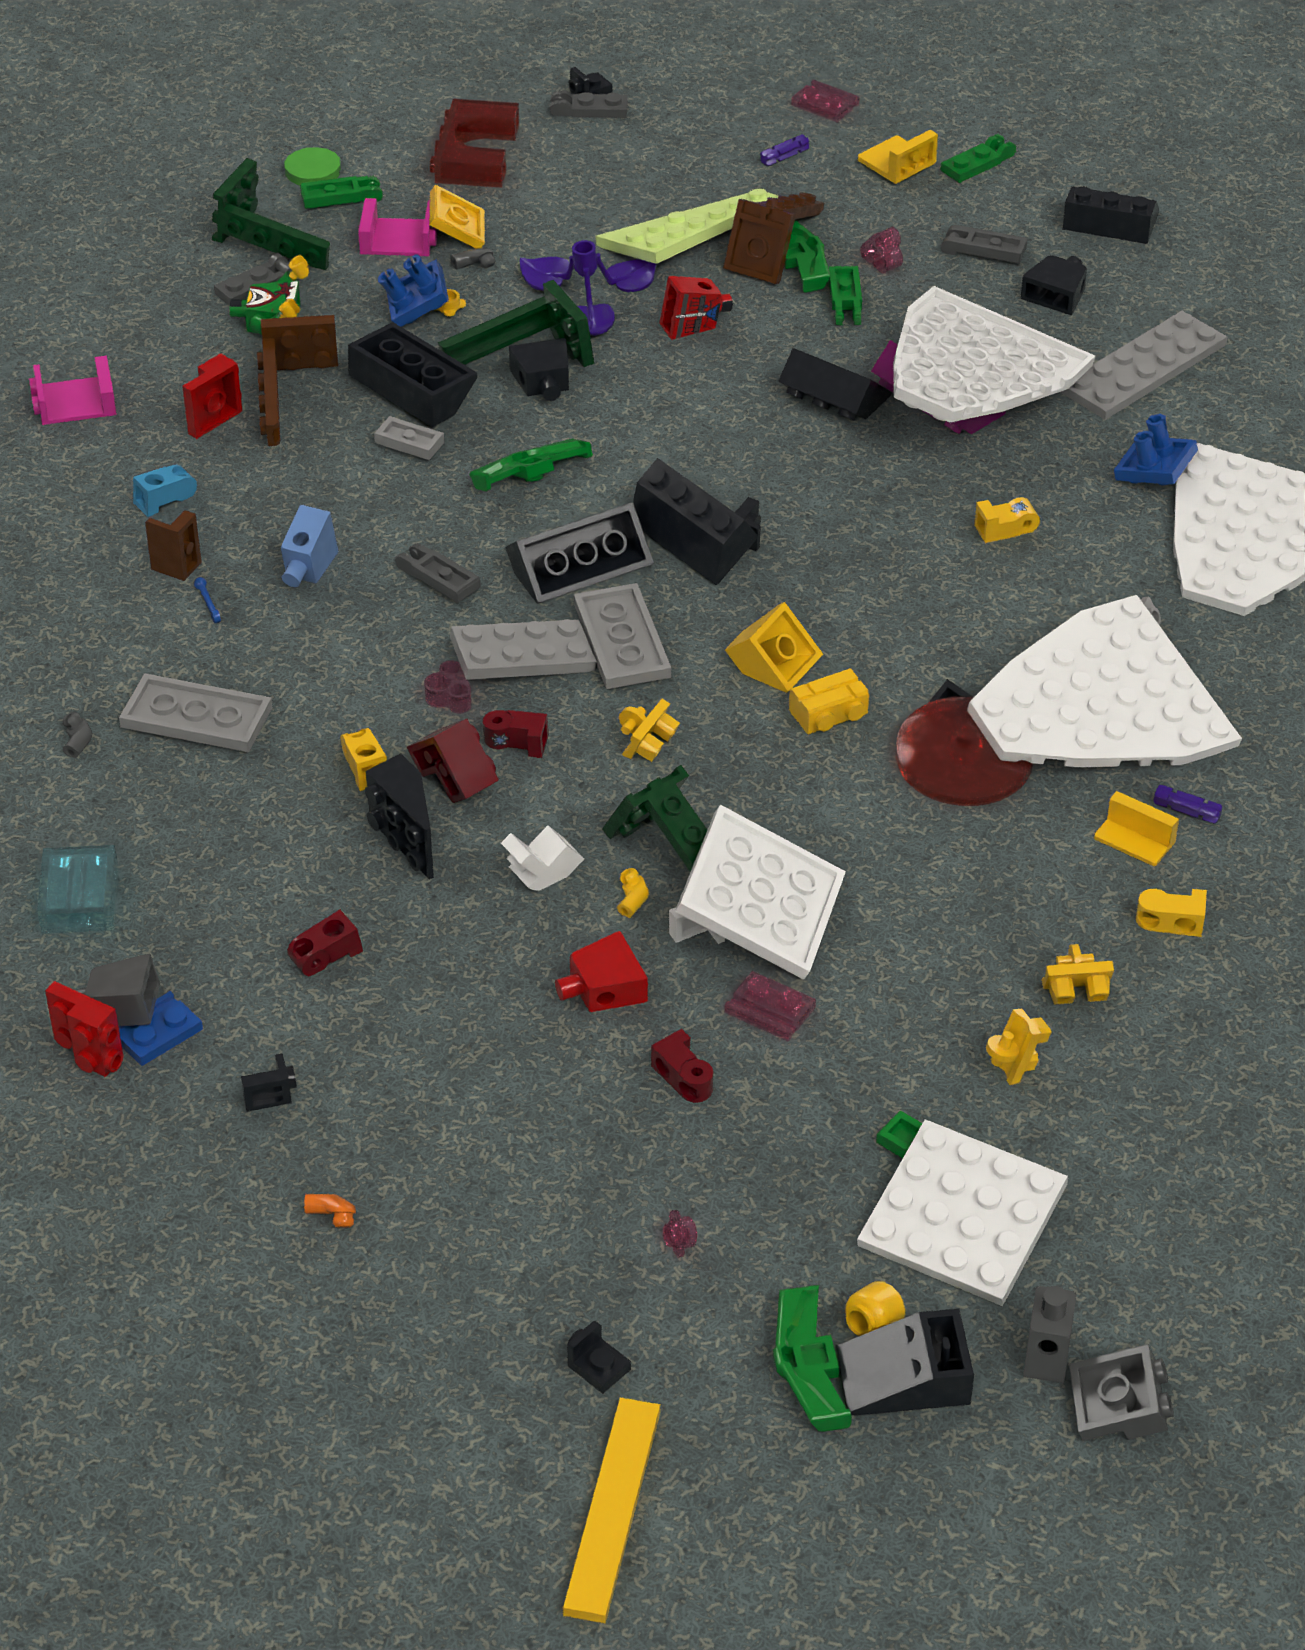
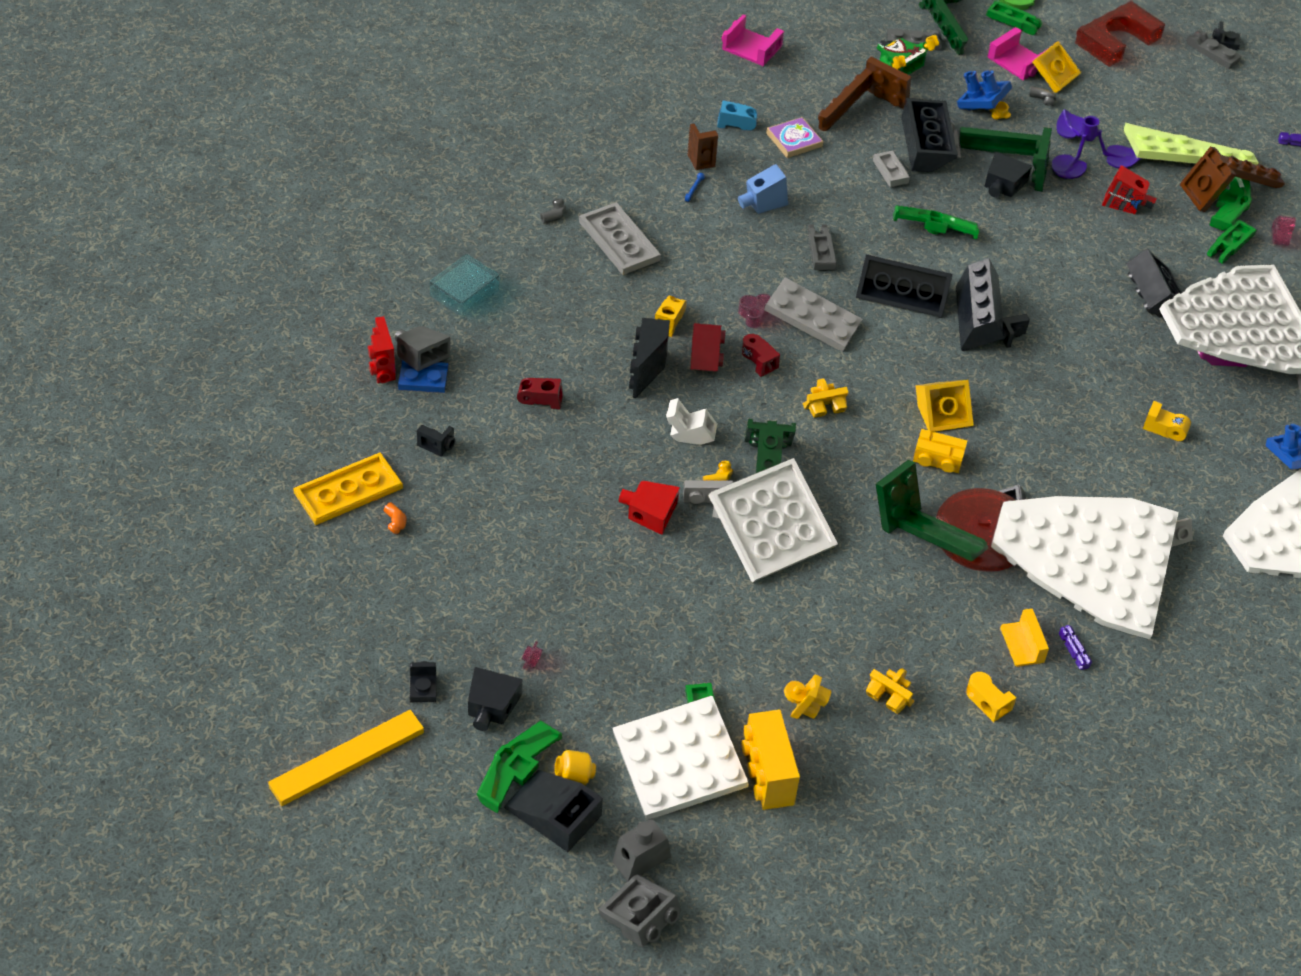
camera: 40 degrees right, 5 degrees up
red plate [182,353,243,439] -> none
light grey plate [574,583,671,689] -> none
dark red leg [651,1028,713,1103] -> none
clear pink plate [724,971,816,1042] -> none
none -> yellow tile [293,452,403,525]
none -> black torso [468,667,523,731]
none -> light grey plate [683,480,733,504]
none -> yellow brick [742,710,800,810]
none -> tile [766,117,823,158]
none -> dark green bracket [875,460,988,561]

